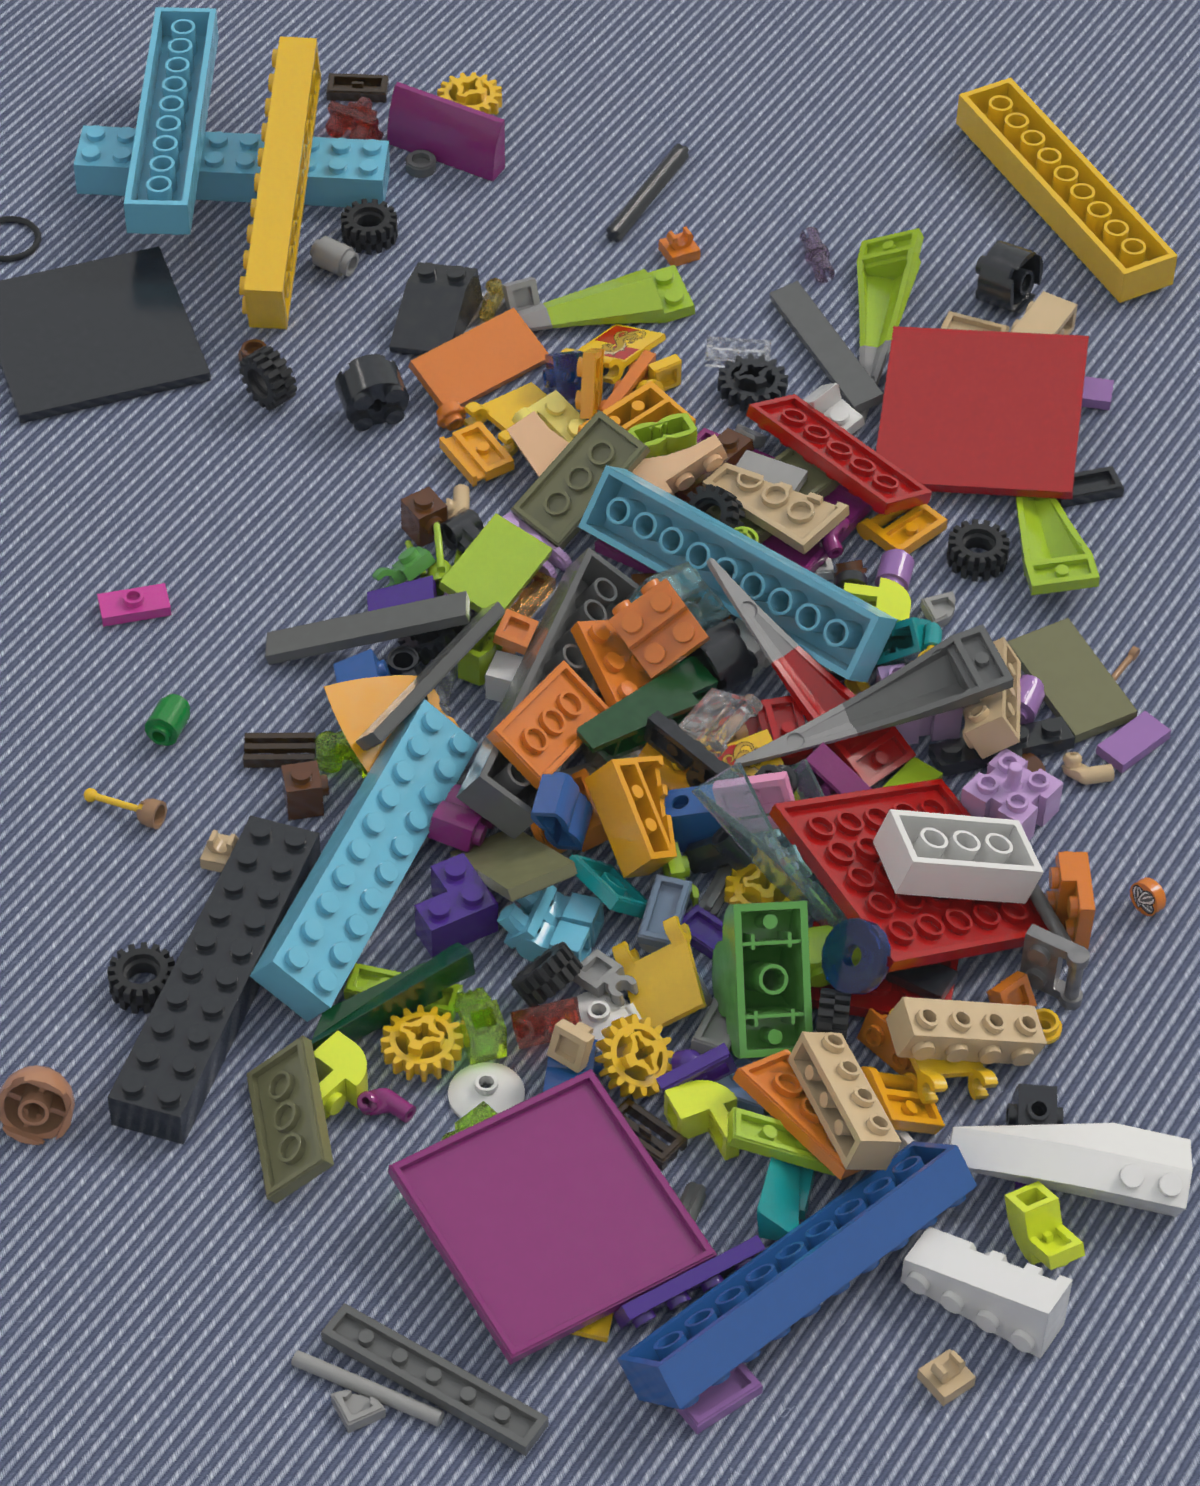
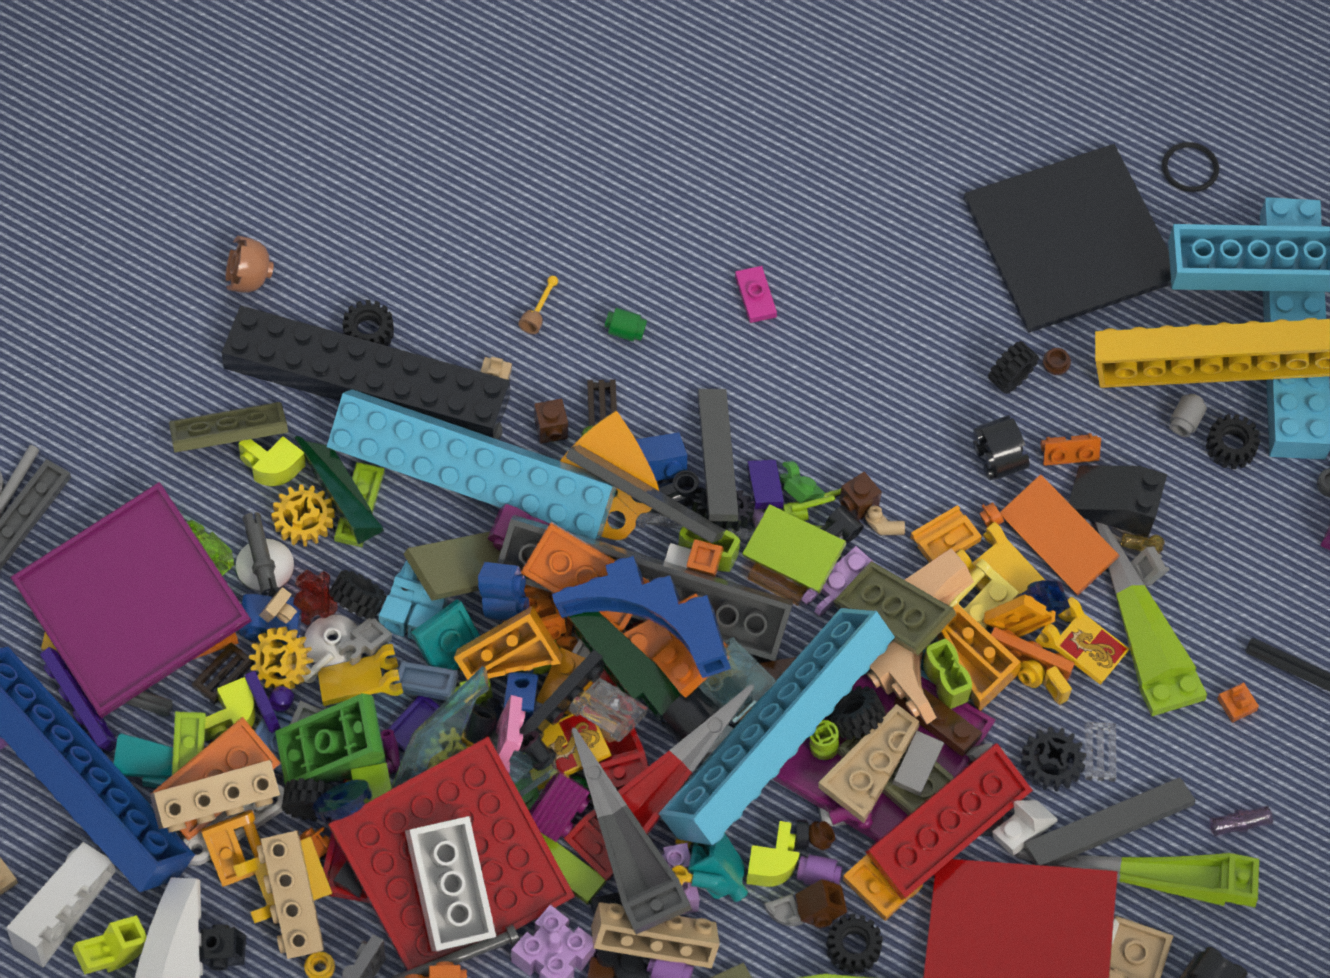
camera: 85 degrees right, 15 degrees up
magenta arm [357,1088,416,1123] -> none
dark purple brick [414,853,498,958] -> none
clear neon green brick [453,987,507,1065] -> none
orange tile [986,971,1037,1007] -> none
none -> dark grey pin [242,512,279,597]
none -> blue arch [552,556,731,678]
none -> reddish brown brick [795,879,847,928]
none -> orange hinge [1040,433,1101,466]

